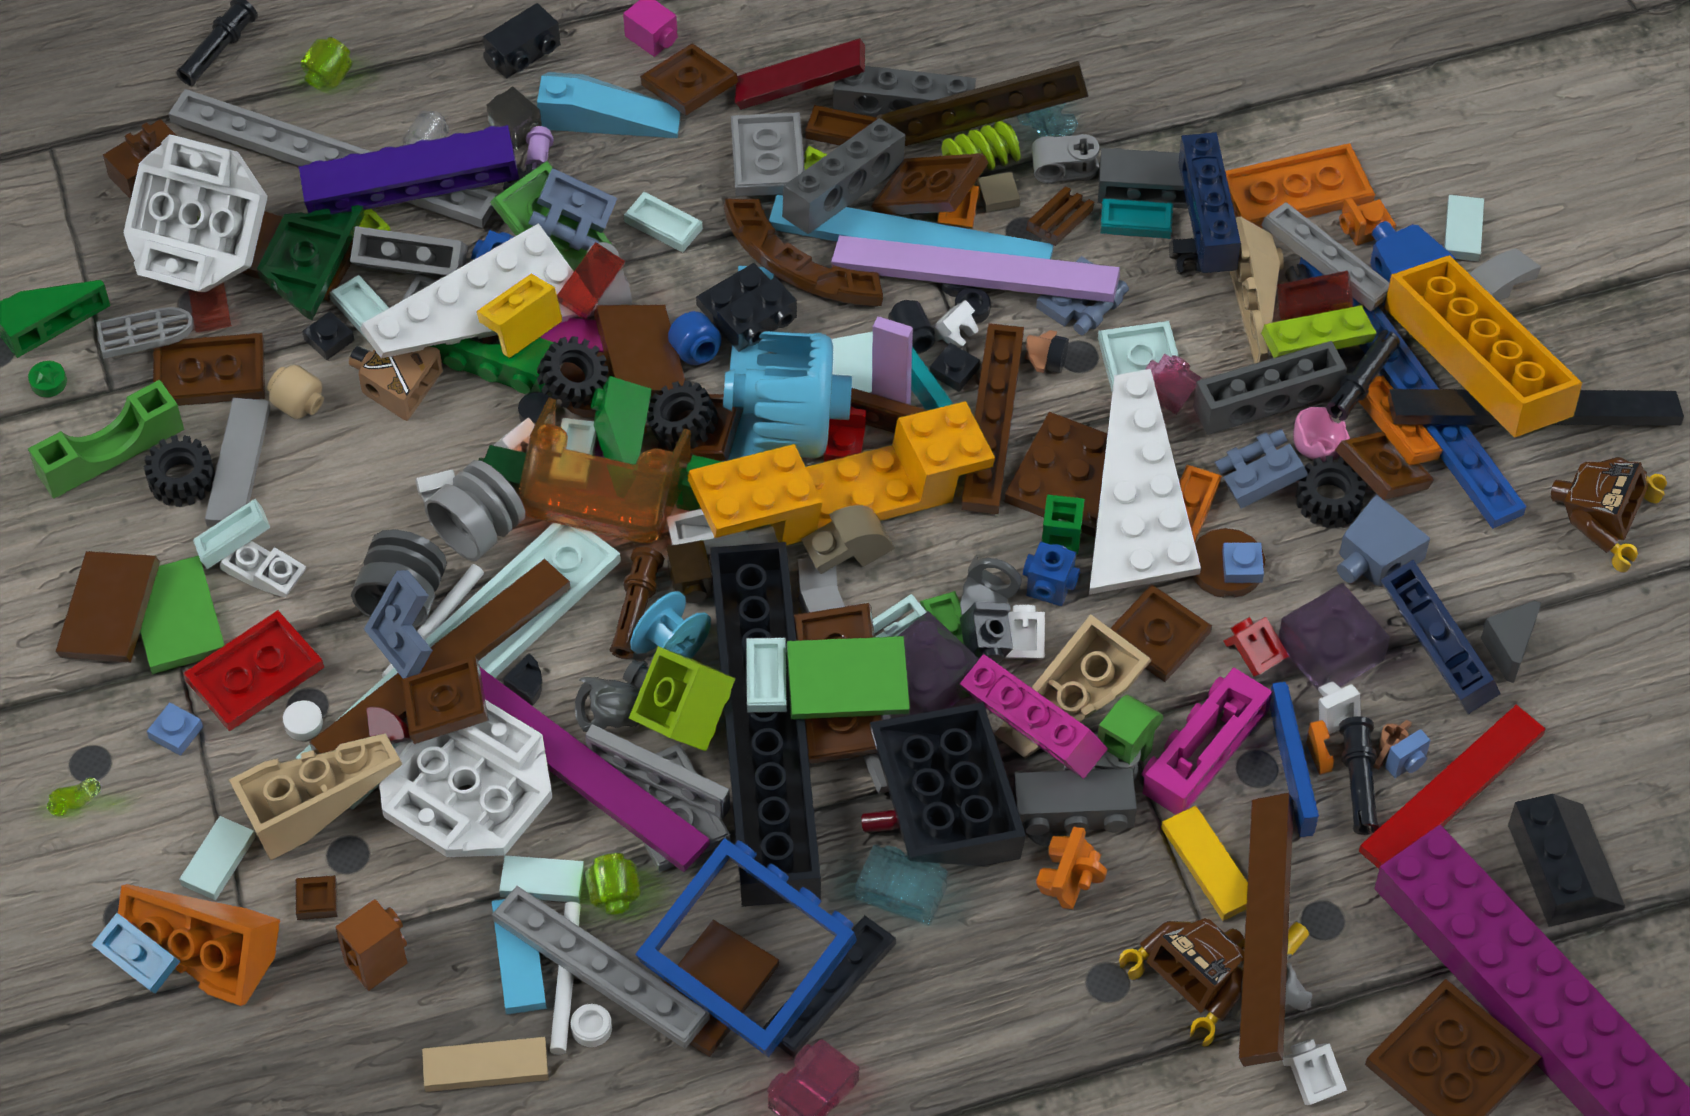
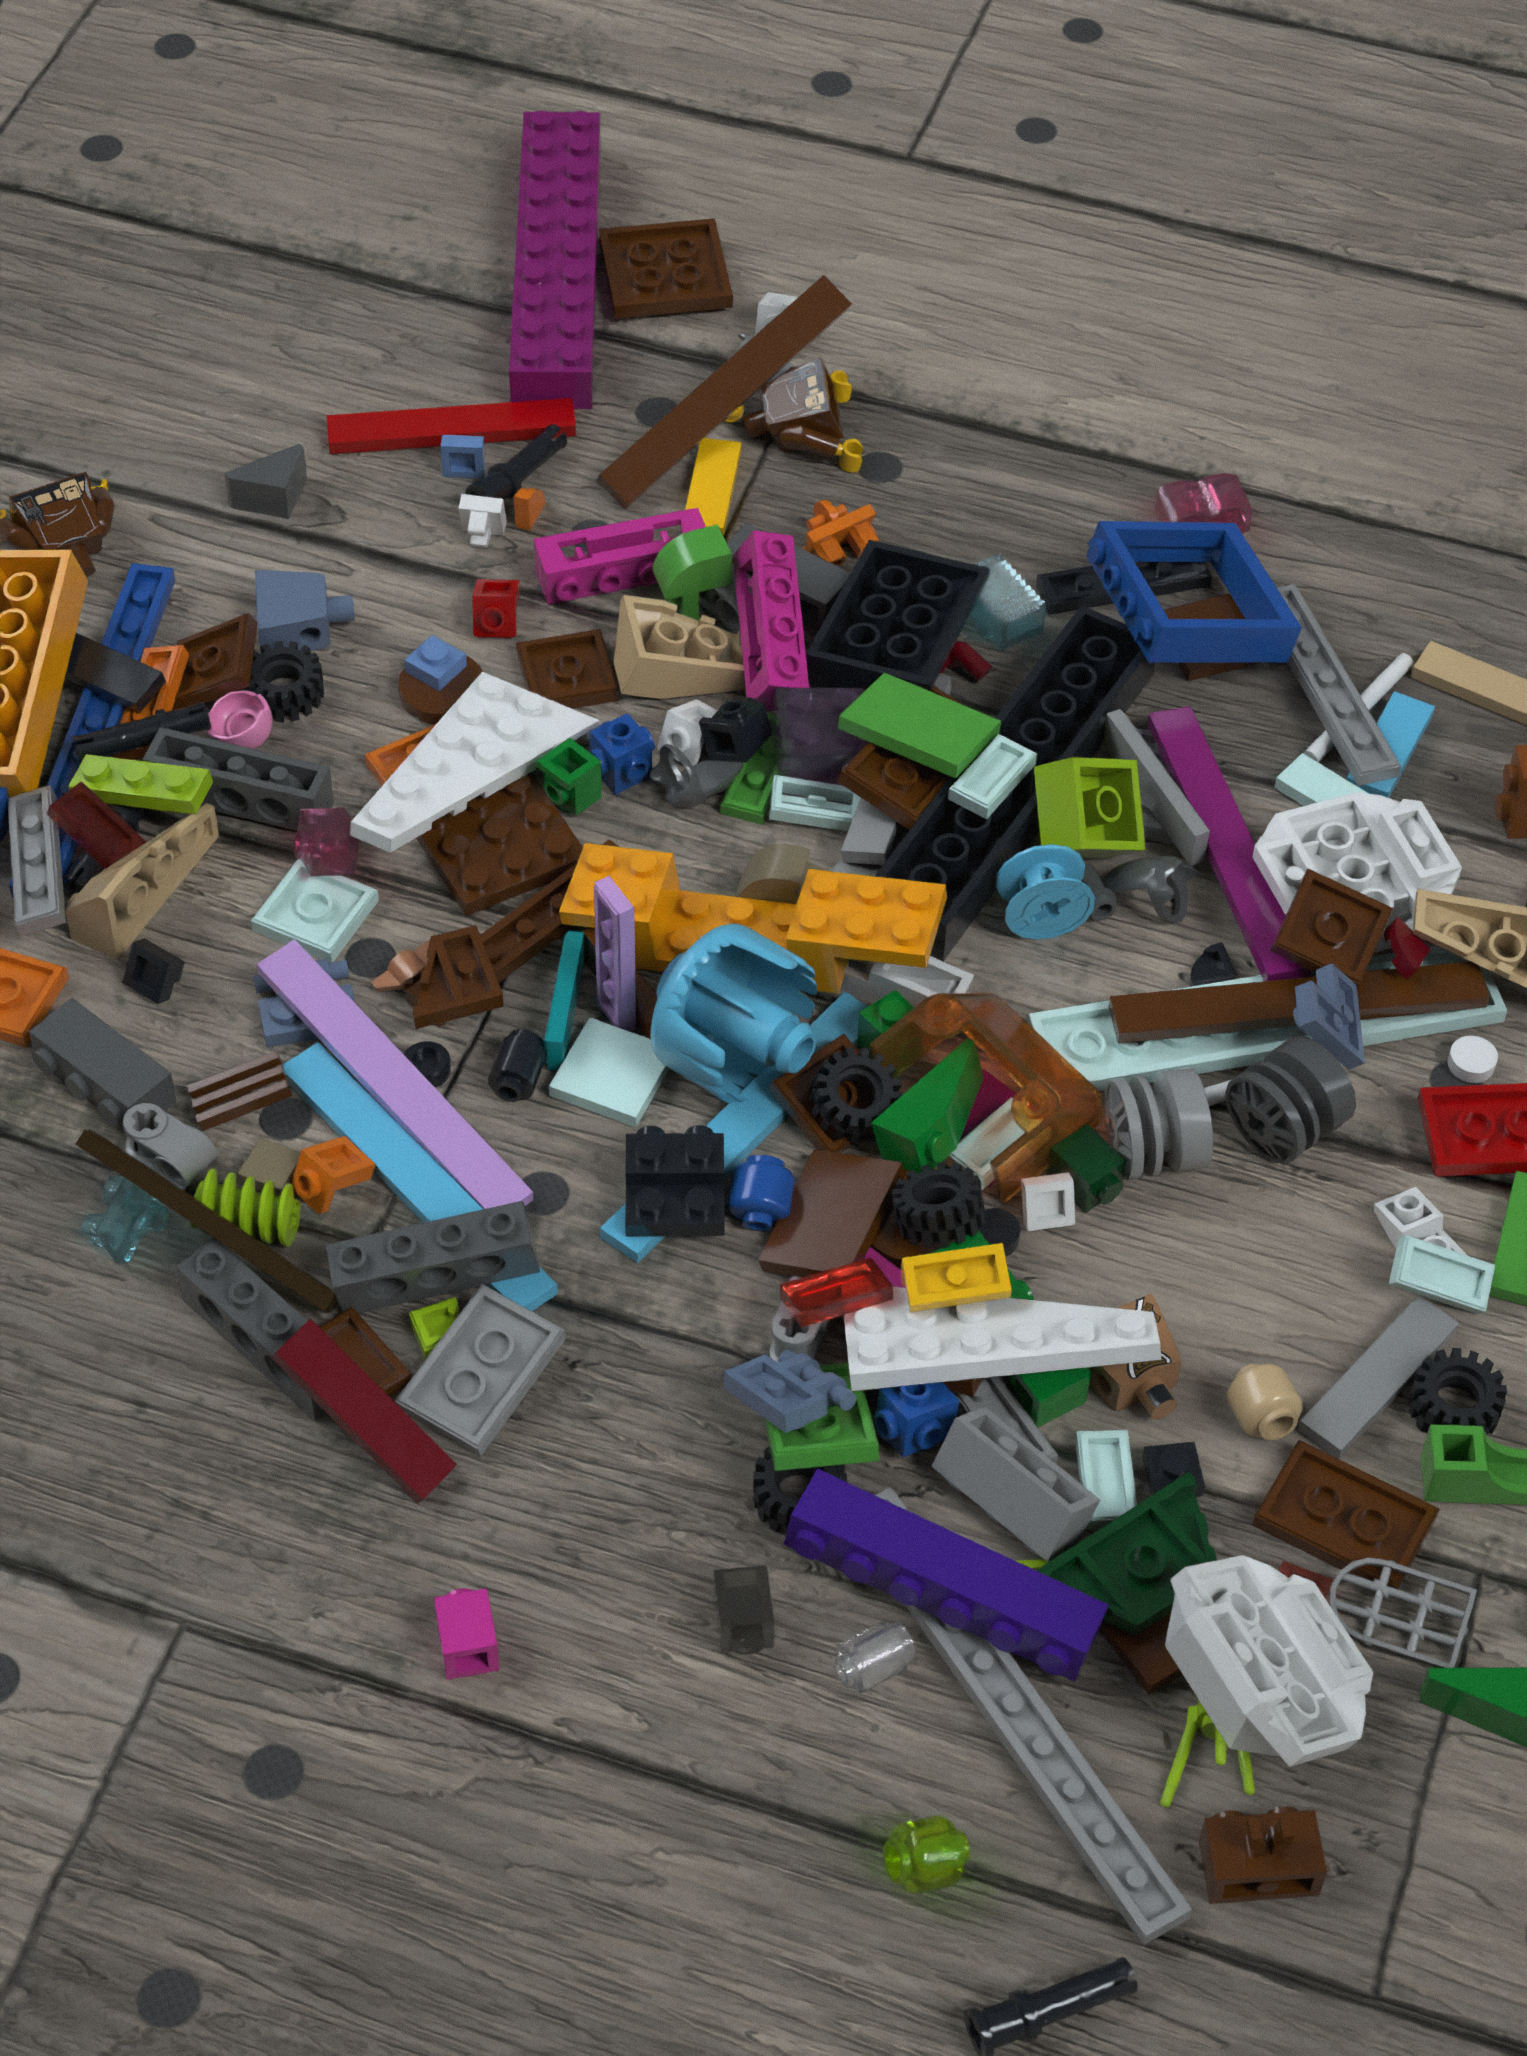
camera: 145 degrees left, 5 degrees down
white tile [416,470,455,503] -> none
black brick [483,3,561,79] -> none
lavender pin [525,126,554,169] -> none
medium azure wedge [537,72,681,138] -> none
white tile [571,1004,612,1047] -> none
clear neon green head [585,853,641,915] -> none
reddish brown pin [610,547,665,659] -> none
light aqua tile [624,192,703,253] -> none
reddish brown plate [640,43,738,116] -> none
dark brown brick [666,540,713,603] -> none
reddish brown tile [724,199,883,306] -> none
reddish brown tile [871,153,989,215] -> none
black plate [929,343,980,392] -> none
white tile [932,300,978,347] -> none
black tile [1046,335,1069,373] -> none
teal tile [1100,198,1173,239] -> none
dark blue brick [1178,132,1241,273] -> none
sand blue plate [1215,429,1308,509] -> none
blue tile [1269,682,1319,837] -> none
clear purple brick [1278,583,1390,696] -> none
nougat piece [1374,720,1412,770] -> none
dark blue brick [1381,560,1501,714] -> none
black slope [1508,794,1625,927] -> none
none -> reddish brown wing [413,925,504,1029]

